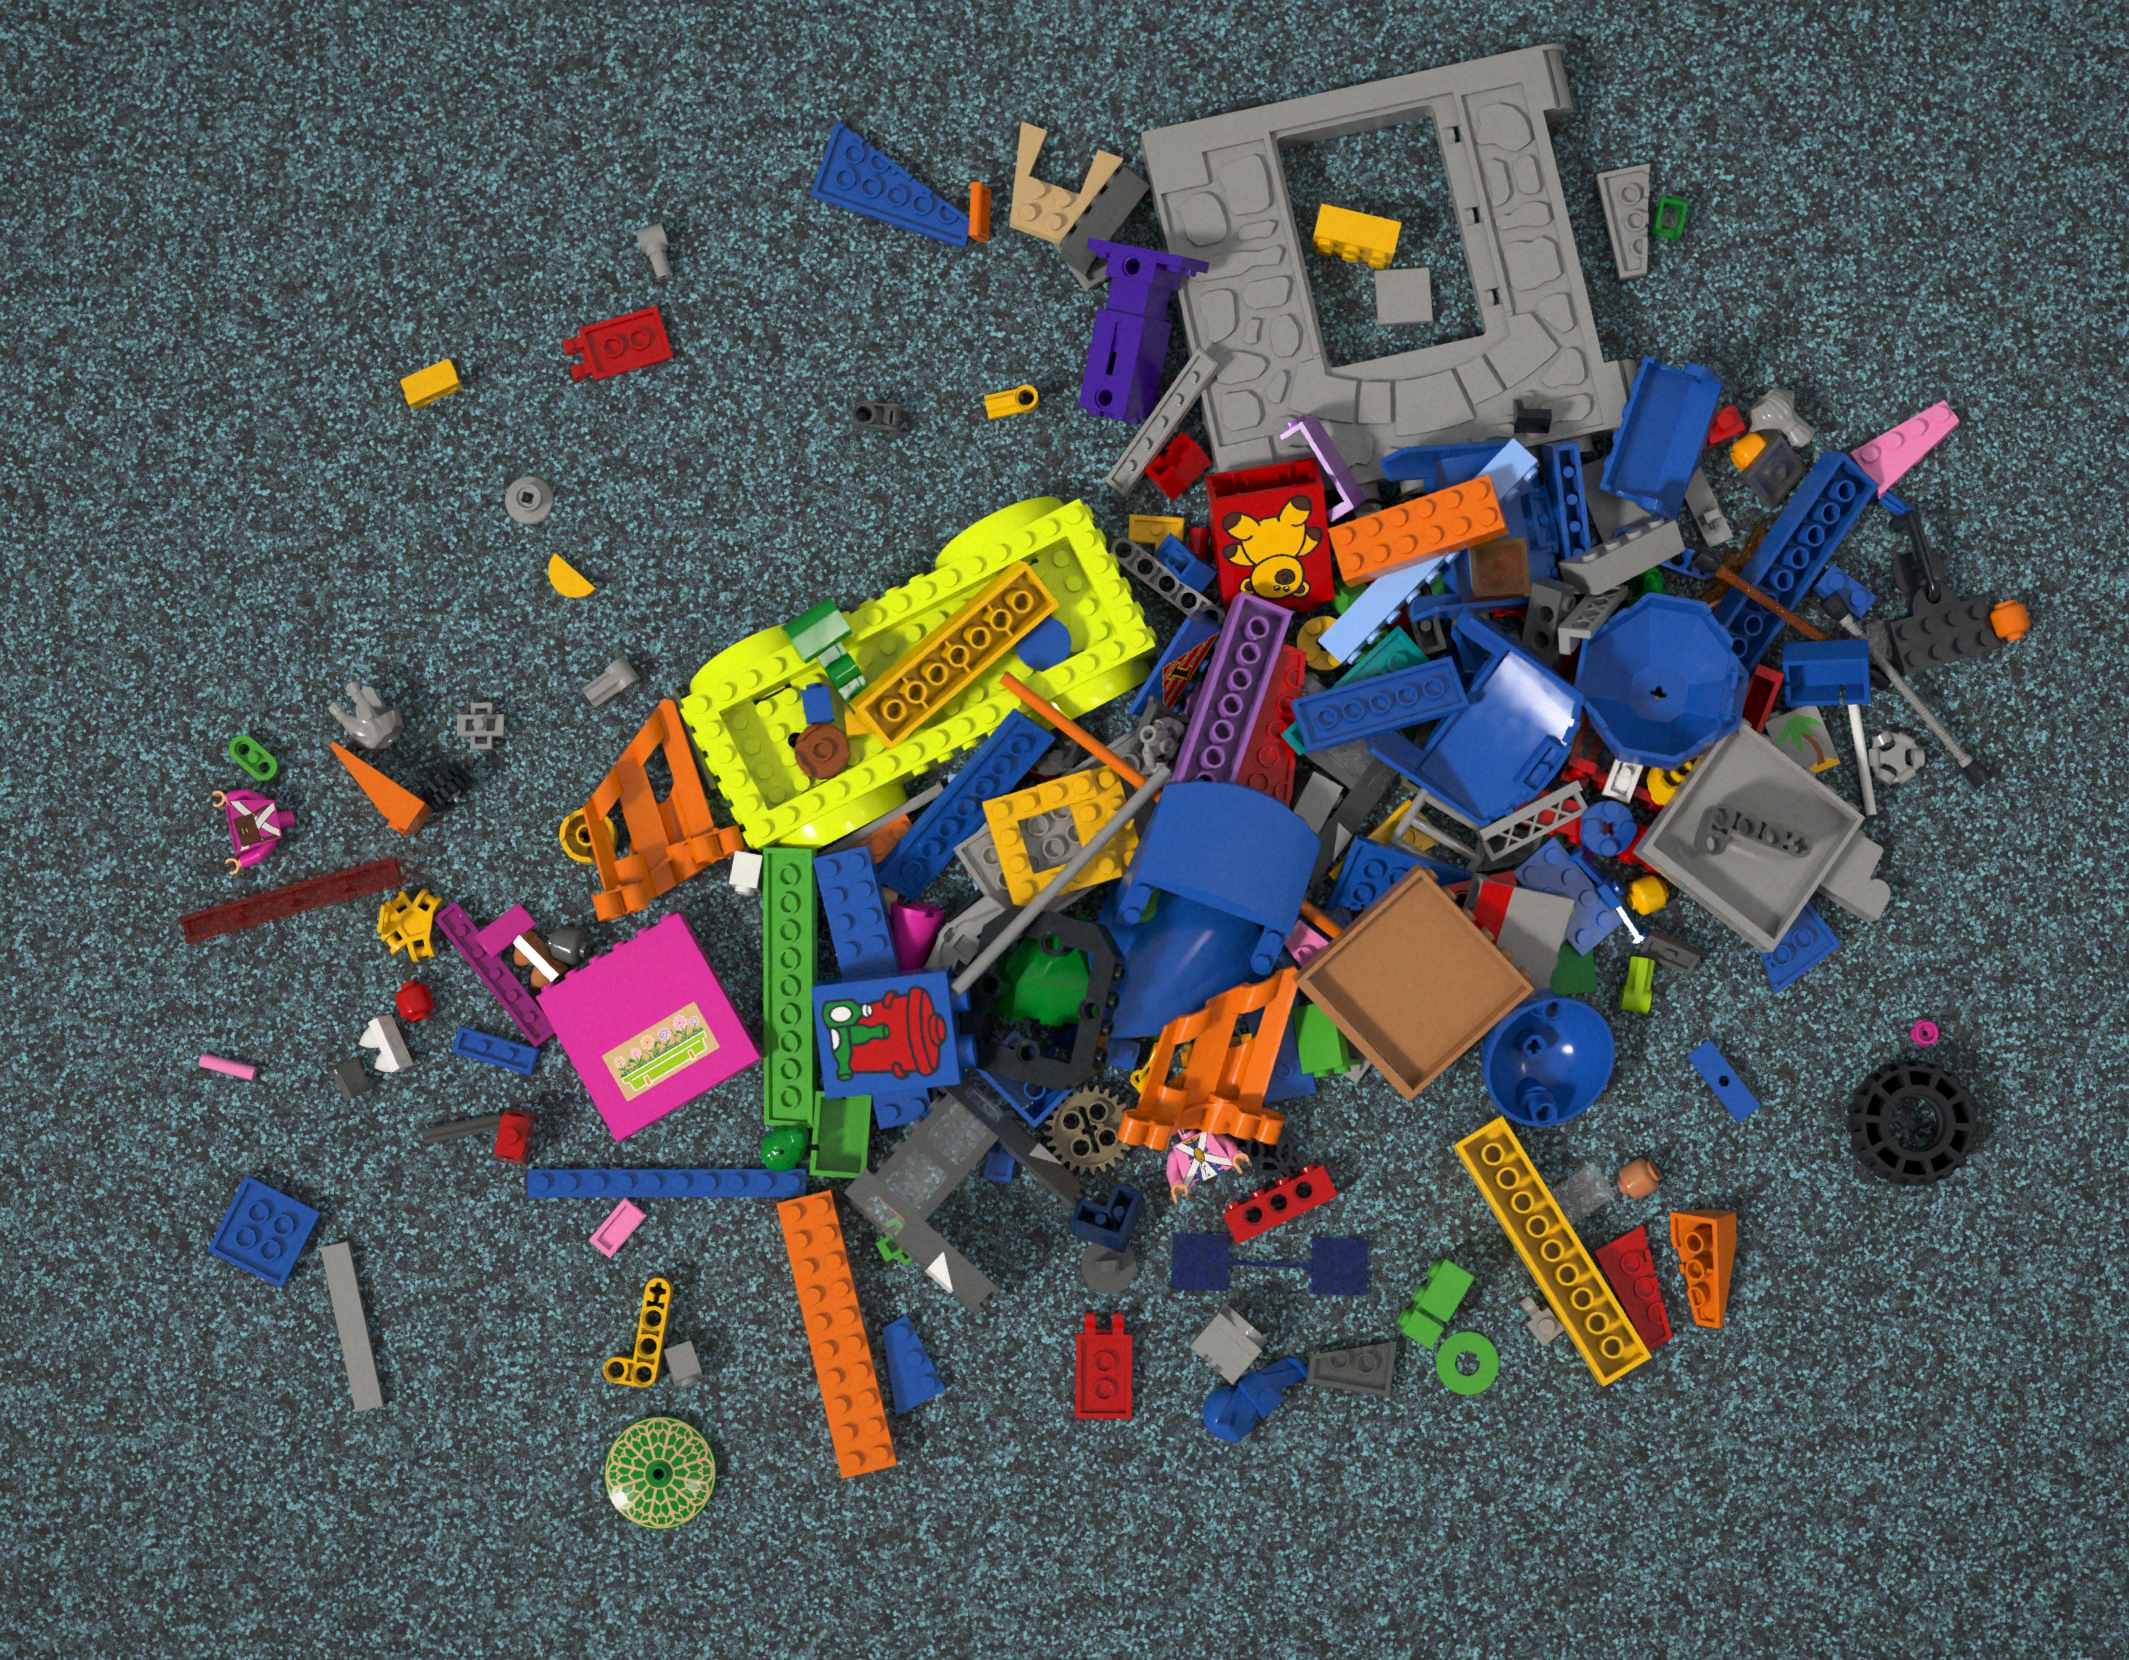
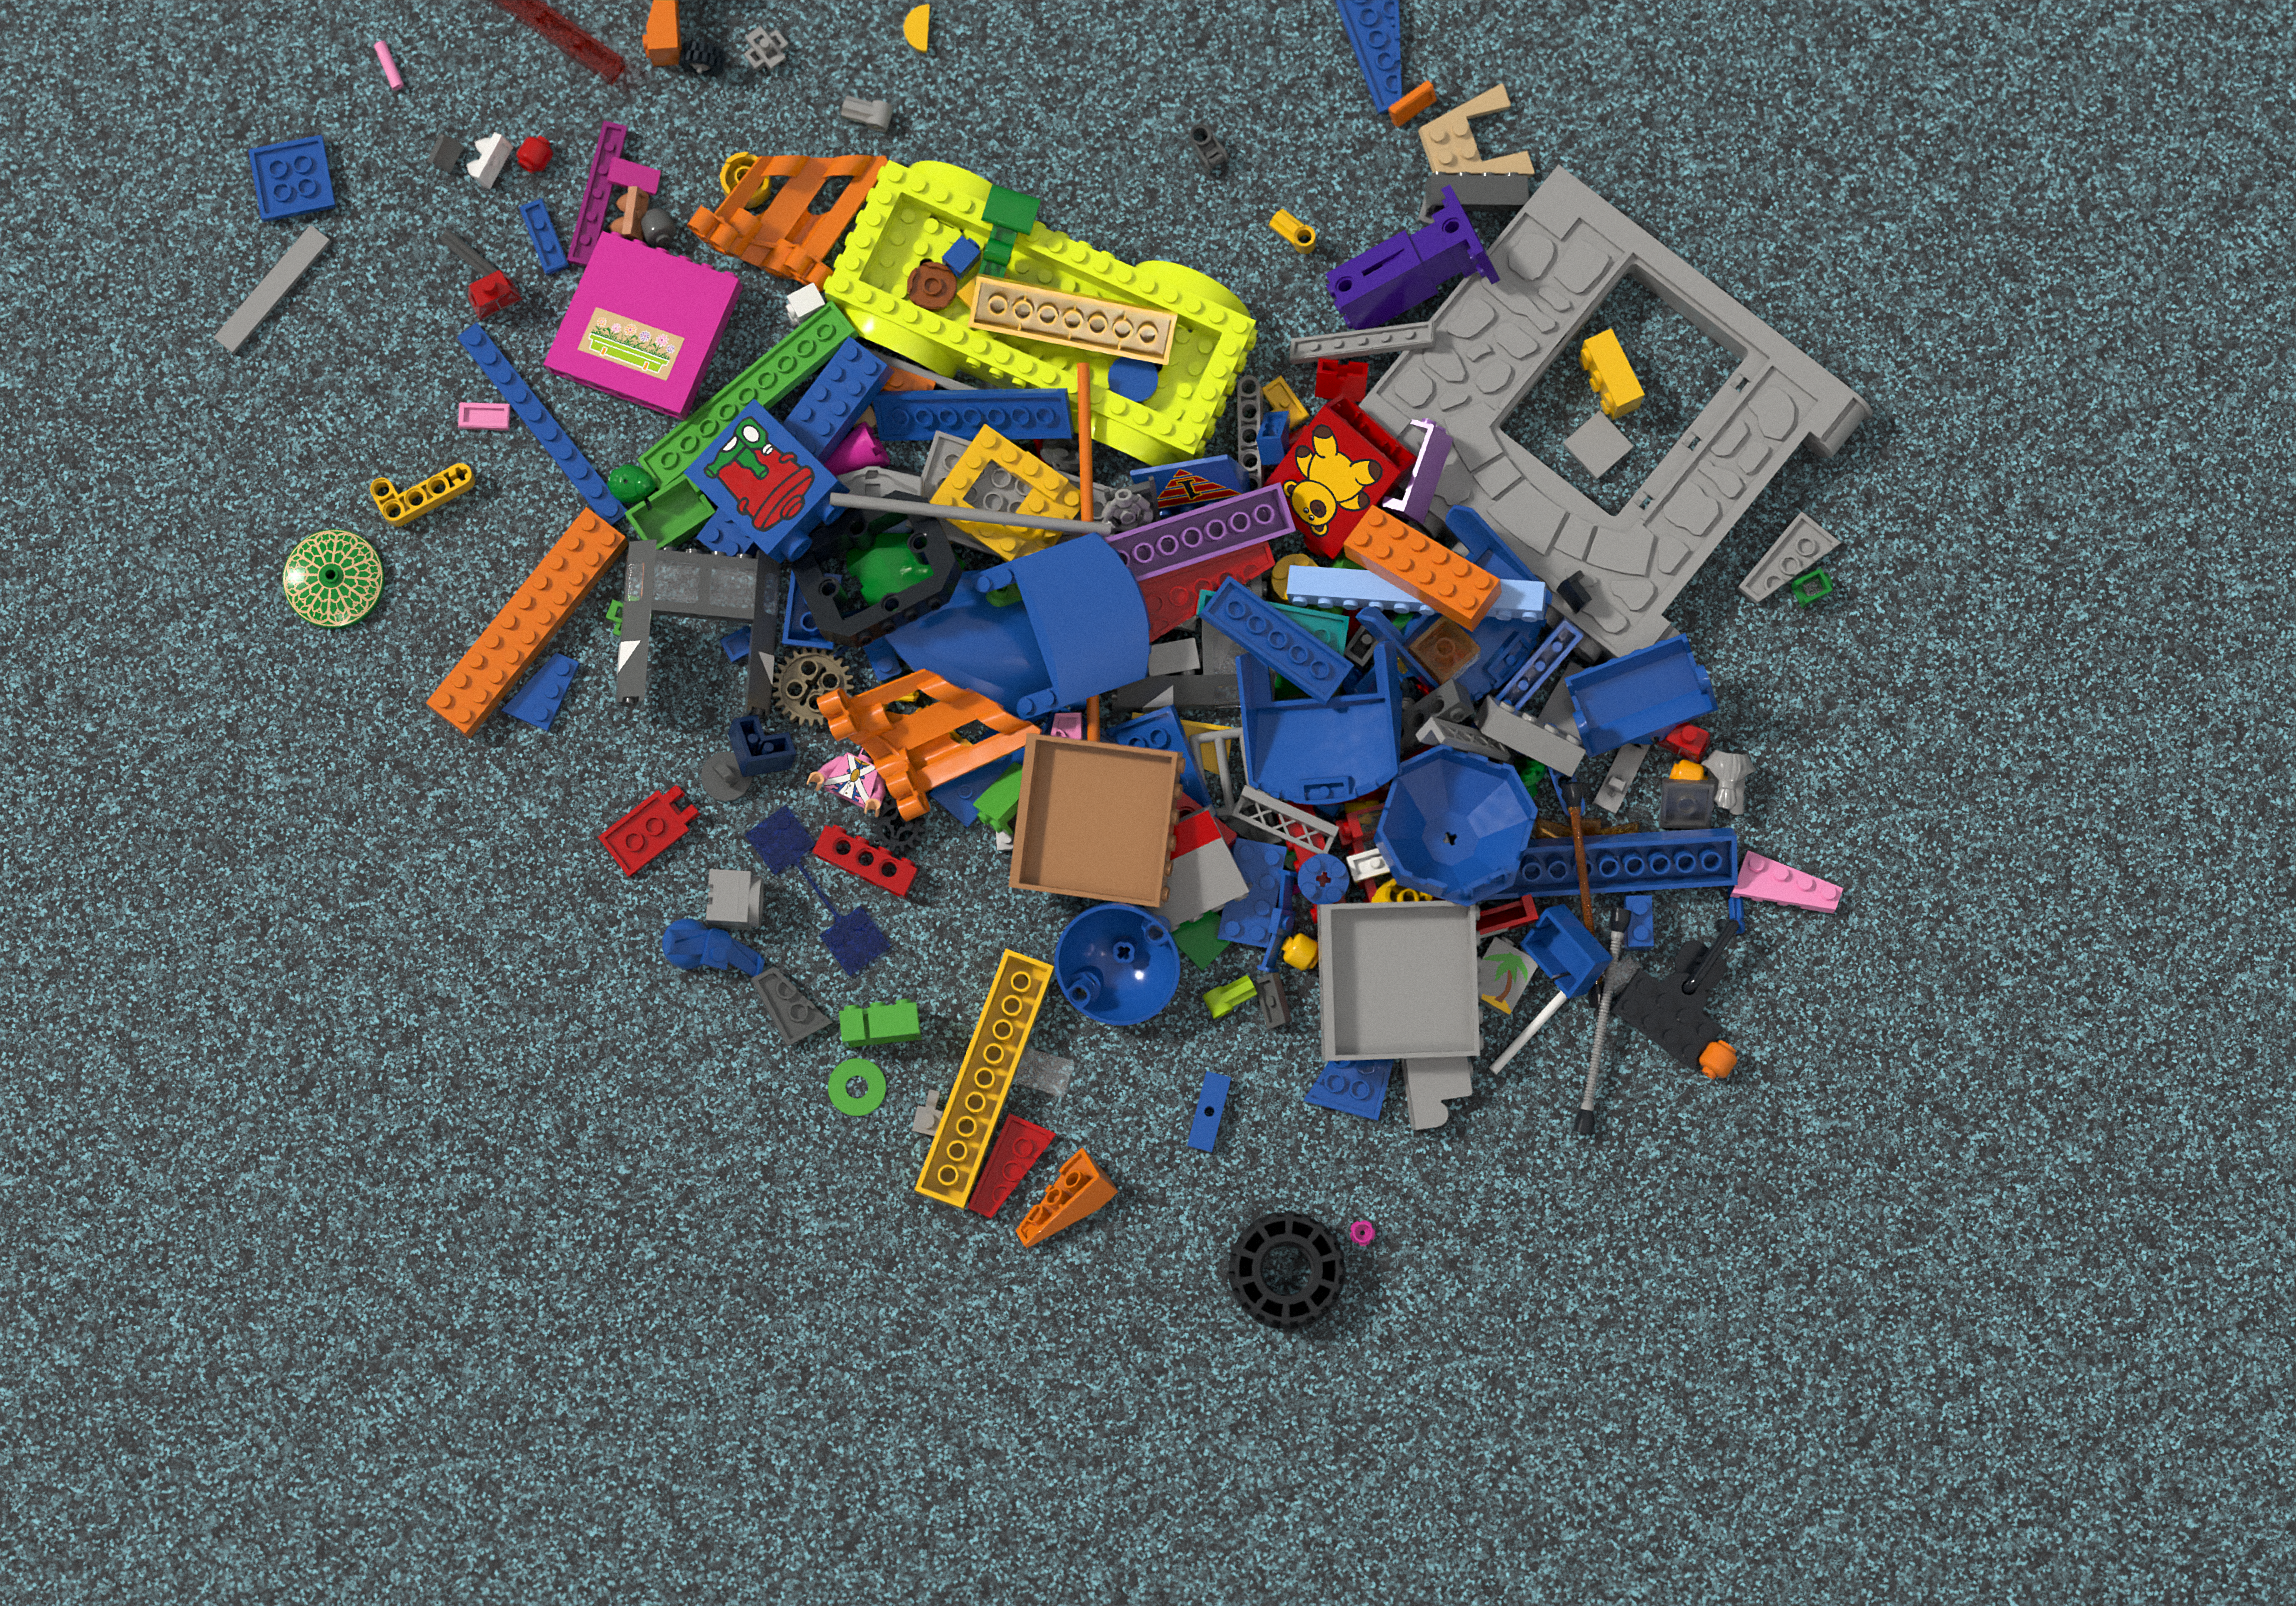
camera: 50 degrees right, 5 degrees down
yellow piece [377,888,444,962] -> none
light grey brick [664,1341,702,1388] -> none
nougat head [1617,1158,1661,1199] -> none
dark grey beam [1693,803,1812,860] -> none
light grey piece [1869,729,1925,786] -> none

